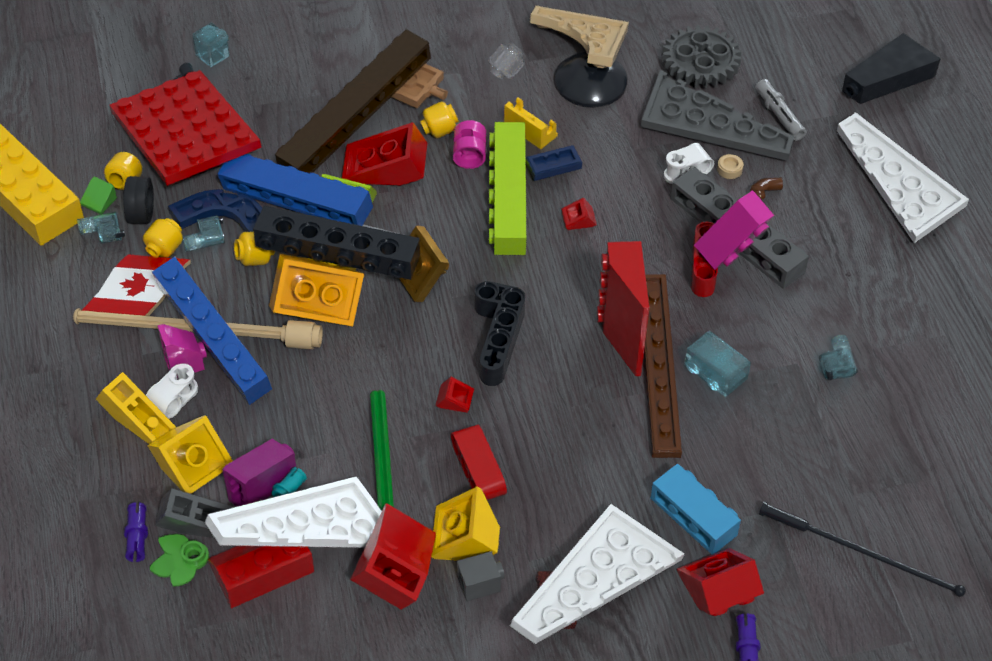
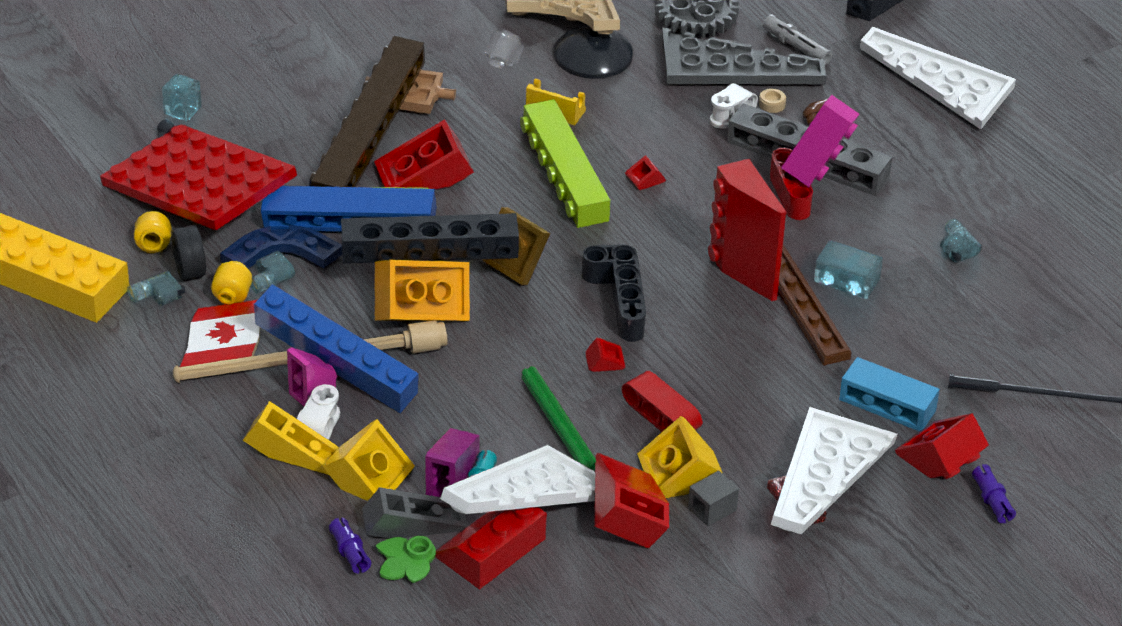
camera: 20 degrees left, 10 degrees down
bright green slope [80,177,117,215] -> none
yellow head [234,231,275,266] -> none
yellow head [420,101,459,139] -> none
dark pink wheel [453,120,486,169] -> none
dark blue plate [526,145,582,181] -> none

